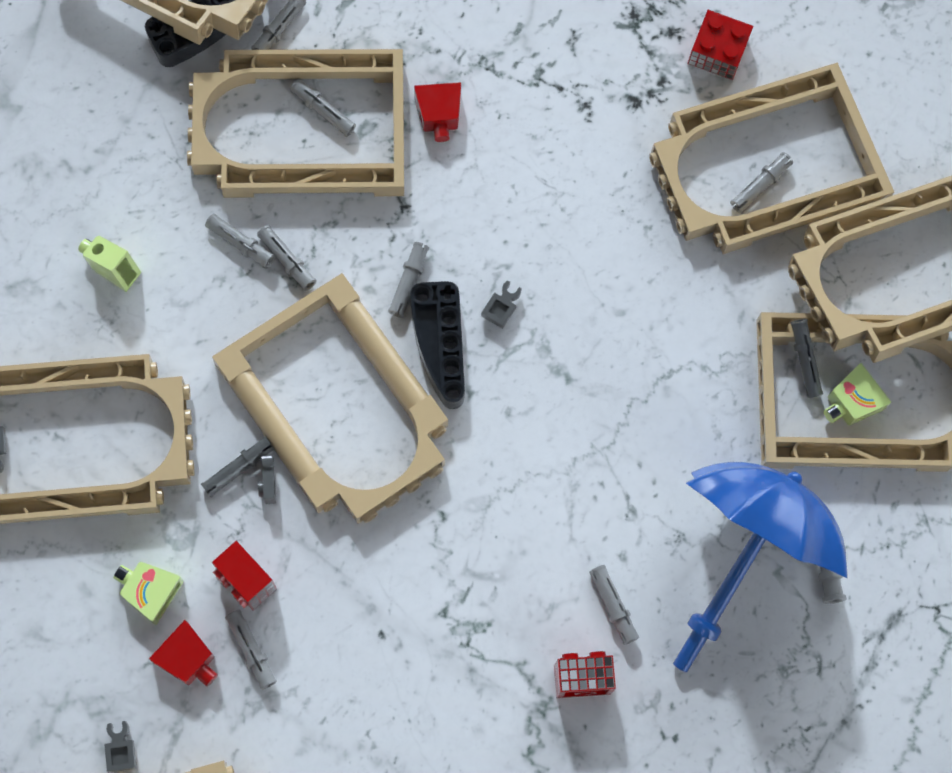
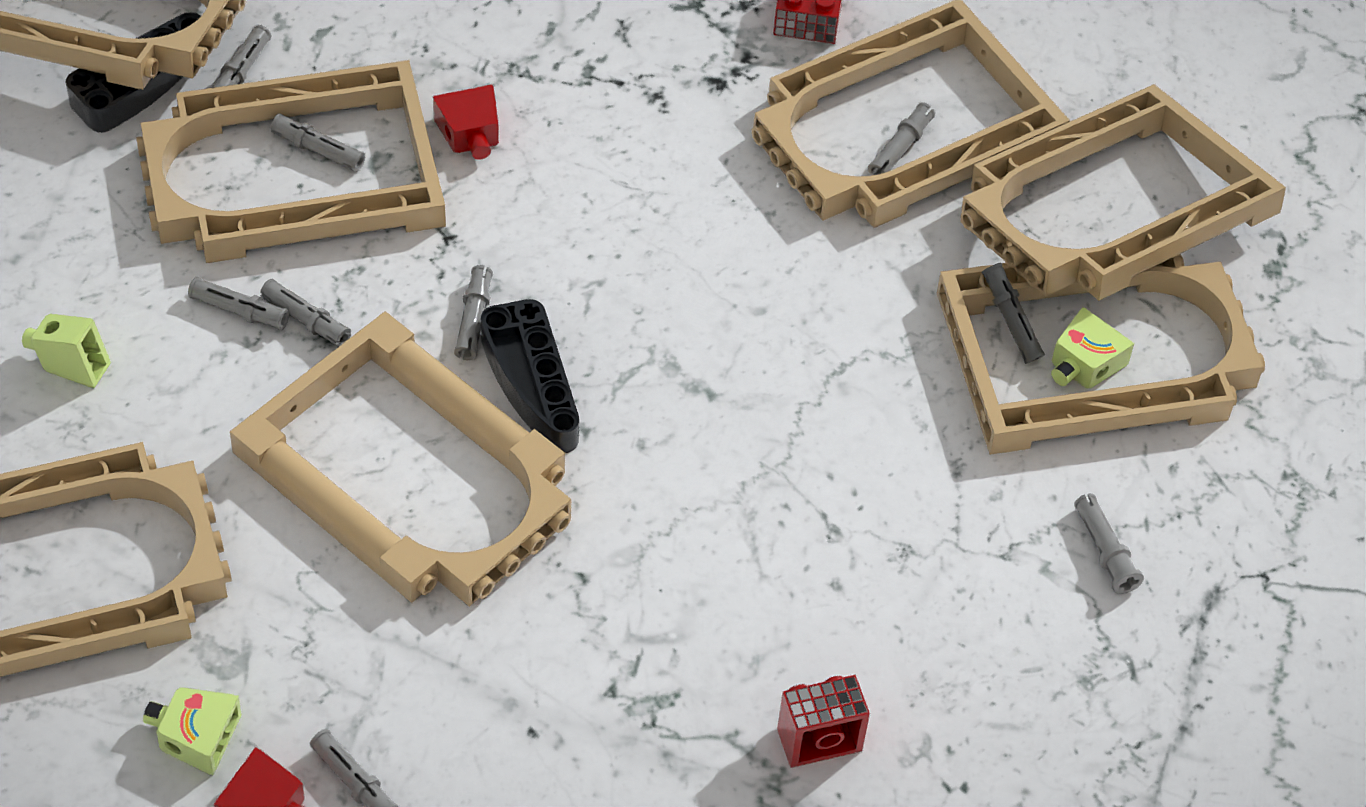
camera: 10 degrees left, 20 degrees down
dark grey pin [201,436,275,497] -> none
red brick [211,540,277,611] -> none
dark grey plate [258,455,276,504] -> none
dark grey plate [481,281,522,329] -> none
light grey pin [589,565,639,645] -> none
blue piece [673,462,848,672] -> none

